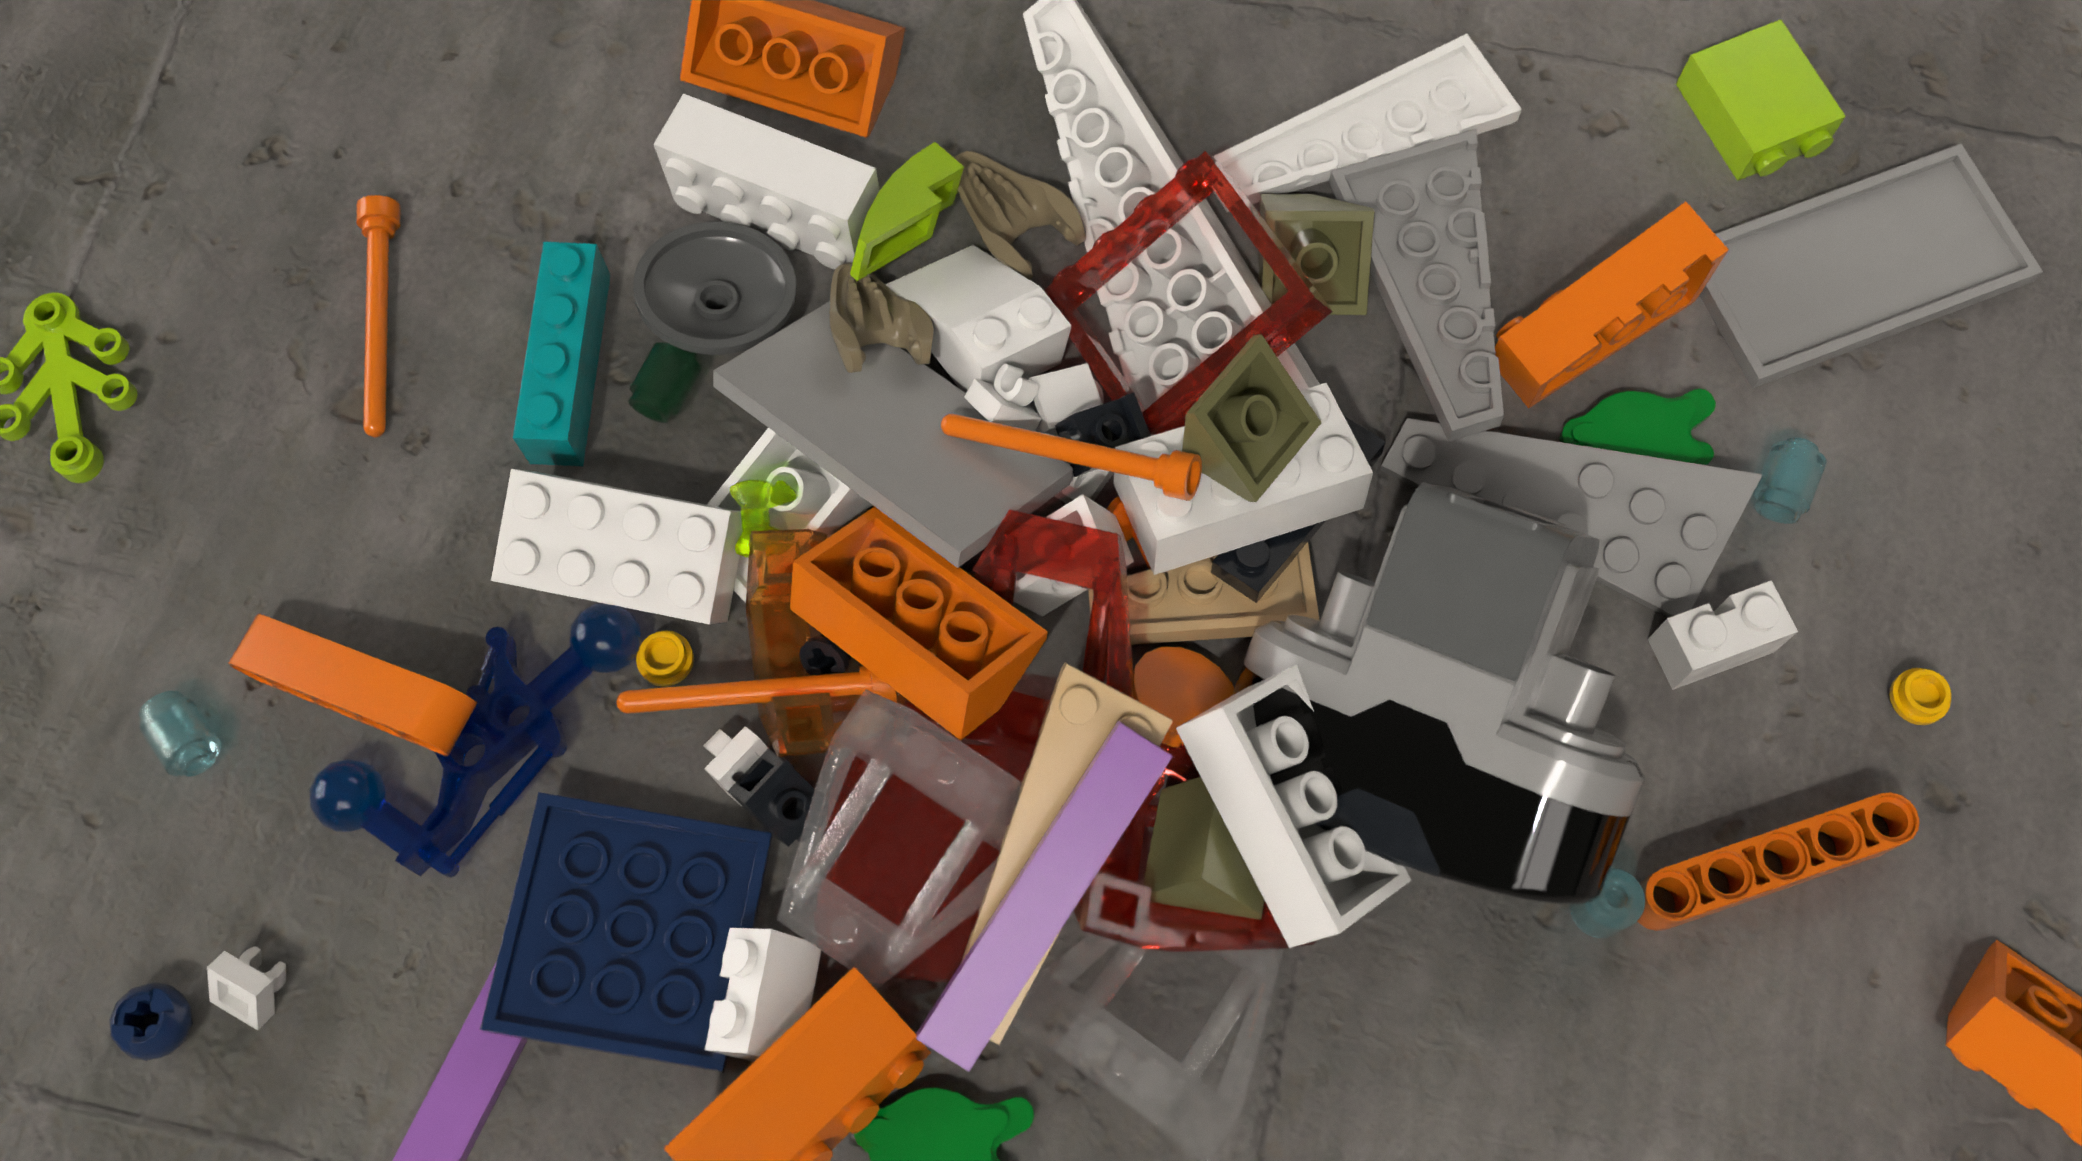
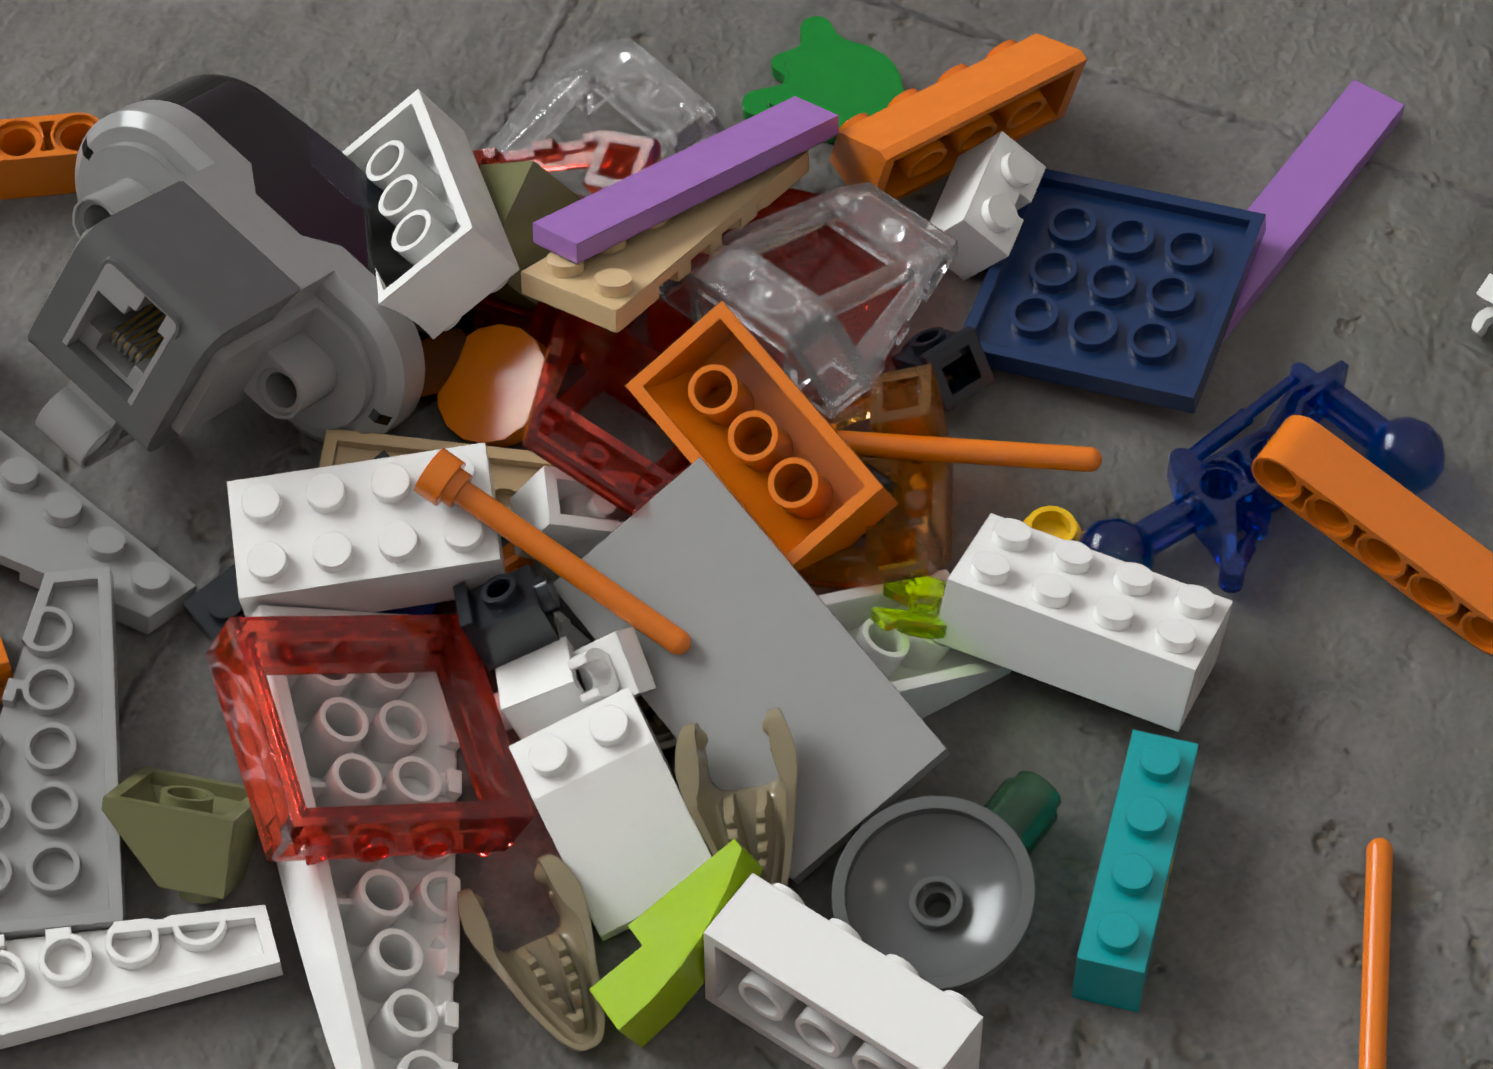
camera: 170 degrees left, 15 degrees down
white tile [703,726,768,806] -> none
olive slope [1182,334,1321,502] -> none

